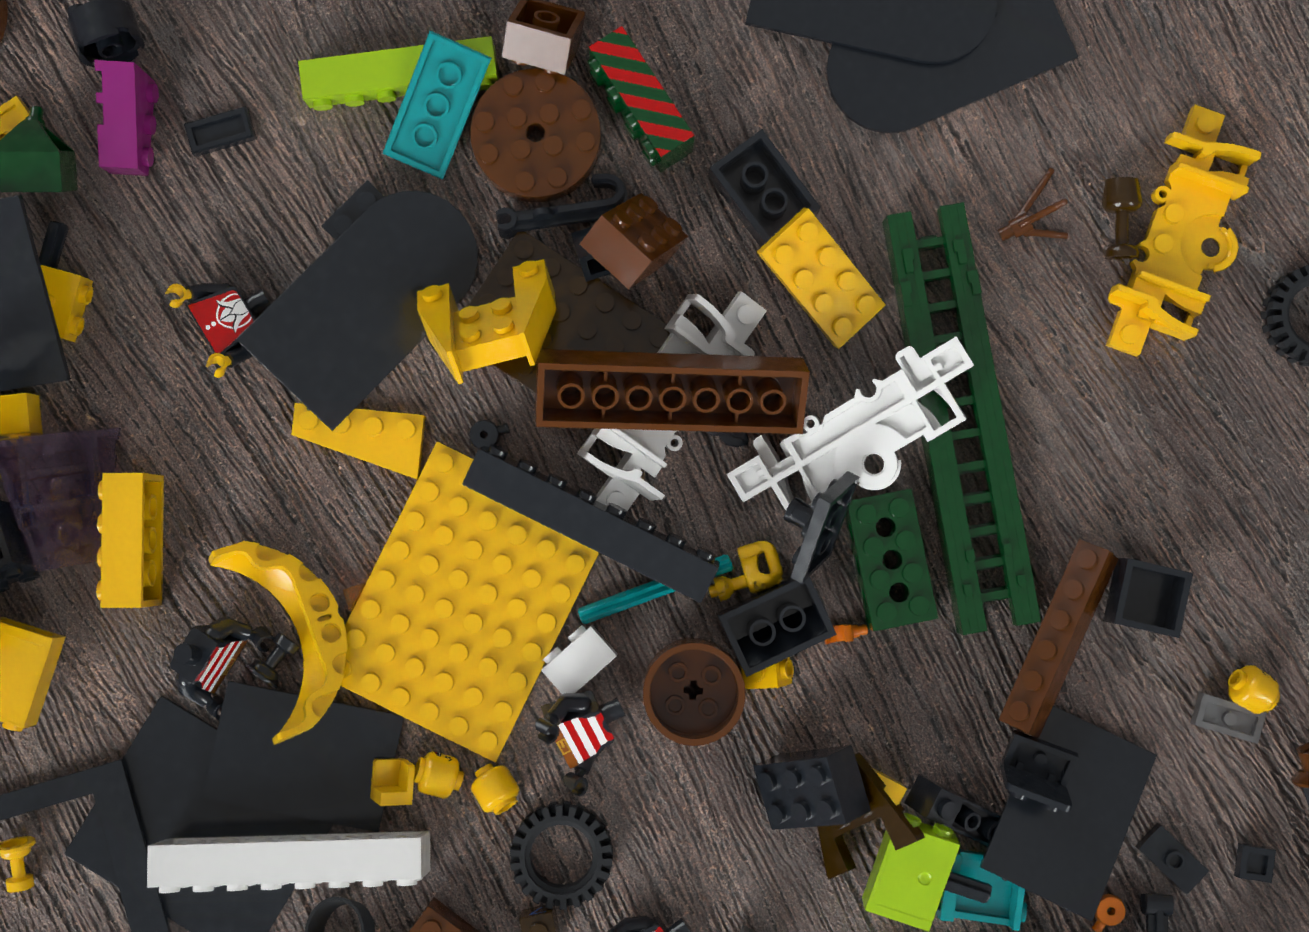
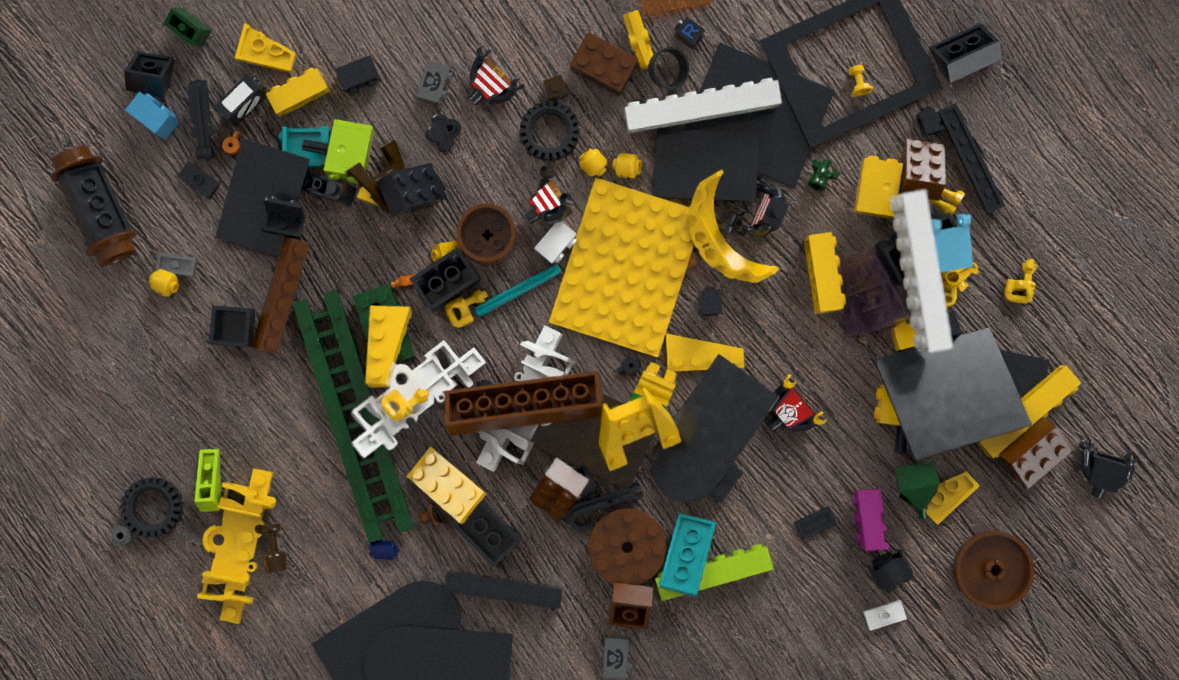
camera: 175 degrees right, 0 degrees up
yellow panel [370,758,415,806] -> none
black brick [462,444,720,603] -> none
dark green brick [587,26,695,172] -> none
black plate [783,471,860,584] -> none
reddish brown plant [997,168,1068,241] -> none
black plate [1234,843,1276,883] -> none
none -> lime slope [194,449,221,512]
none -> yellow wedge [366,306,412,388]
none -> clear blue brick [370,540,399,560]
none -> yellow piece [381,388,429,422]
none -> reddish brown piece [419,502,456,527]
none -> black plate [425,114,461,152]
none -> black brick [444,570,563,609]
none -> yellow hips [629,362,677,409]
none -> black brick [698,286,722,317]
none -> dark green piece [808,159,840,191]

